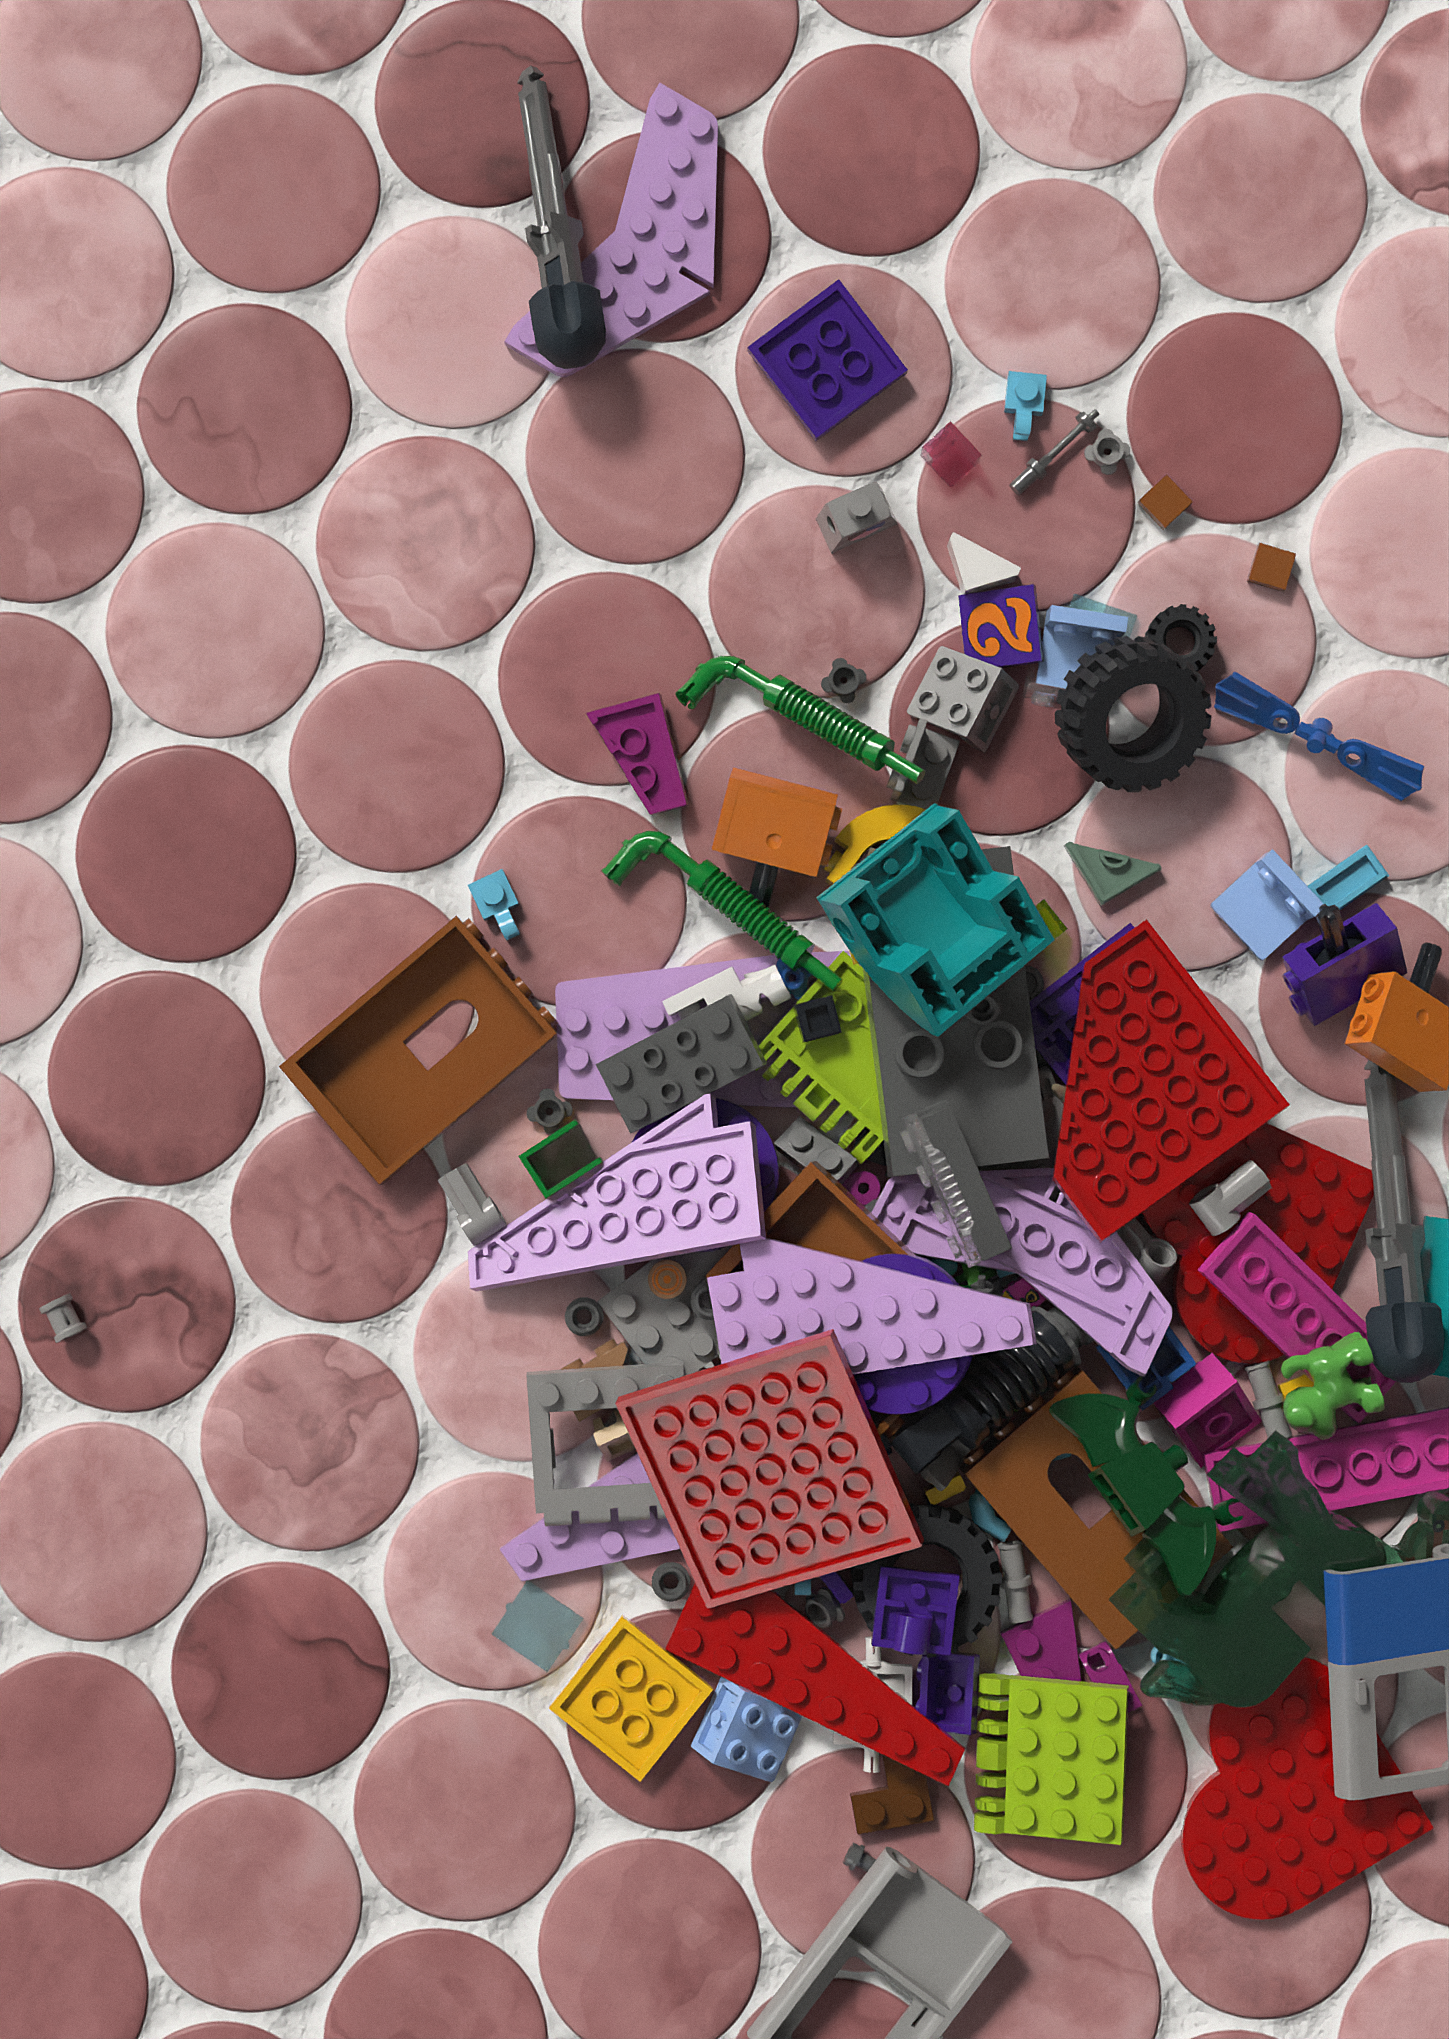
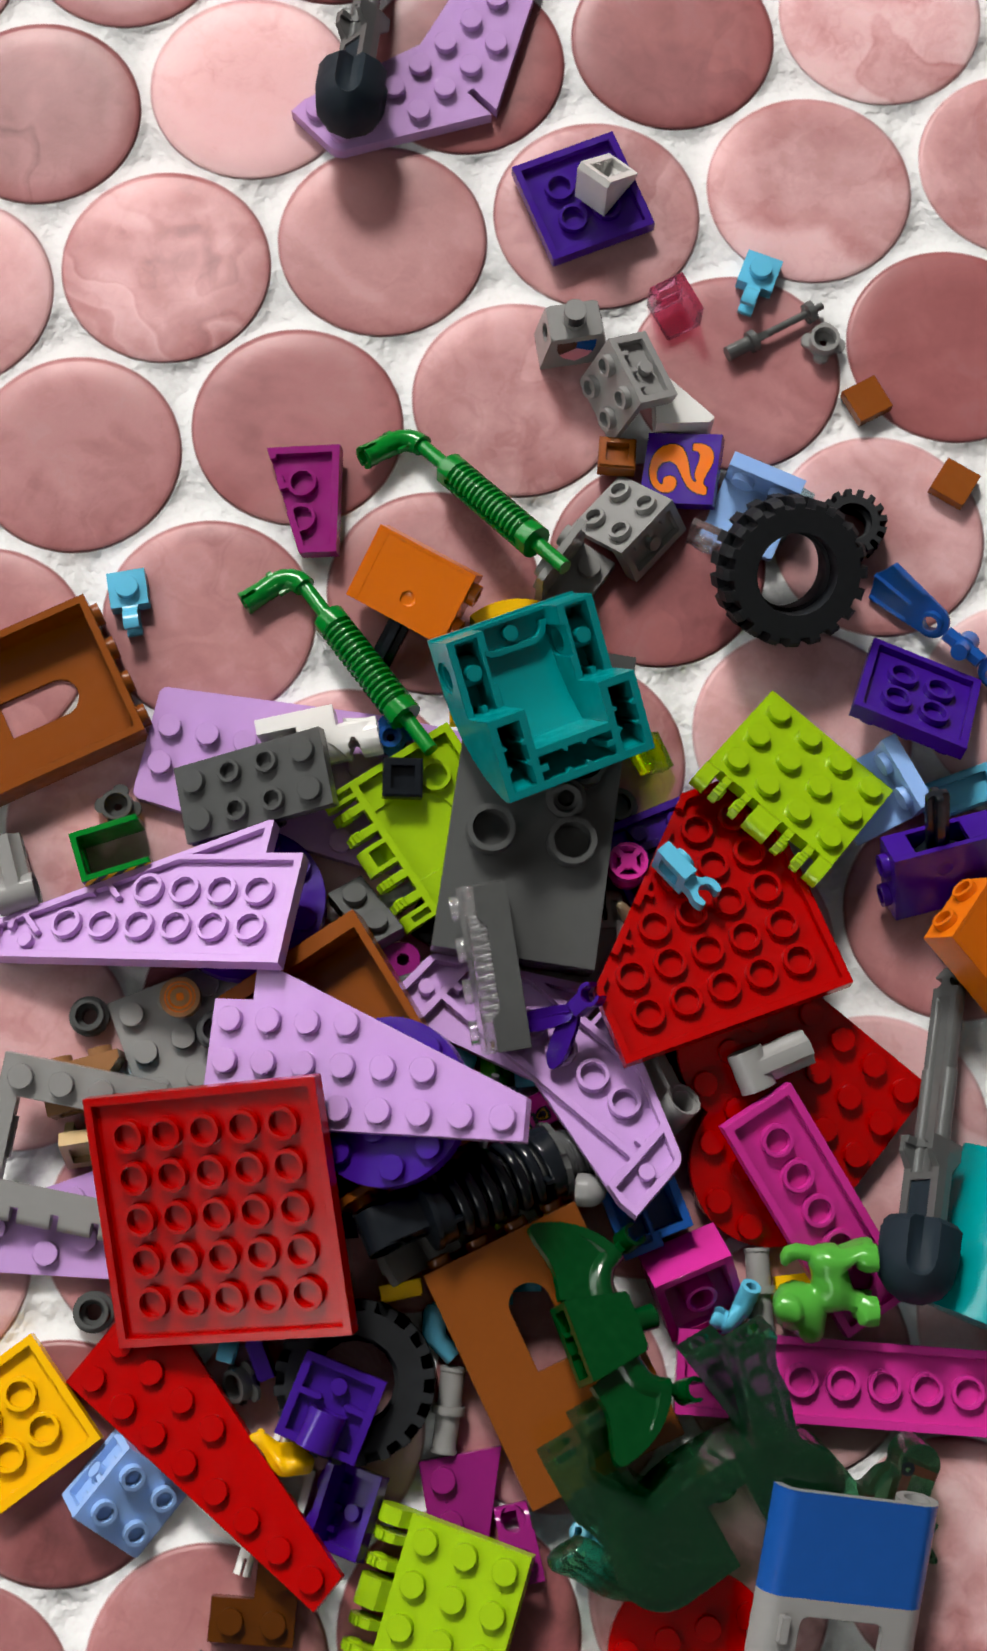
camera: 15 degrees right, 10 degrees down
dark grey plate [821,658,866,703] -> none
sand green tile [1064,842,1162,906] -> none
none -> yellow animal [250,1428,314,1477]
none -> dark purple piece [527,982,607,1069]
none -> white slope [575,153,638,216]
none -> light grey hinge [575,1173,607,1207]
none -> light grey bracket [580,331,678,438]
none -> dark orange tile [597,436,637,477]
none -> dark pink wheel [607,842,649,890]
none -> medium azure plate [651,841,721,911]
none -> lime hinge [689,690,893,888]
none -> medium azure arm [709,1279,761,1334]
none -> dark purple plate [849,637,982,760]

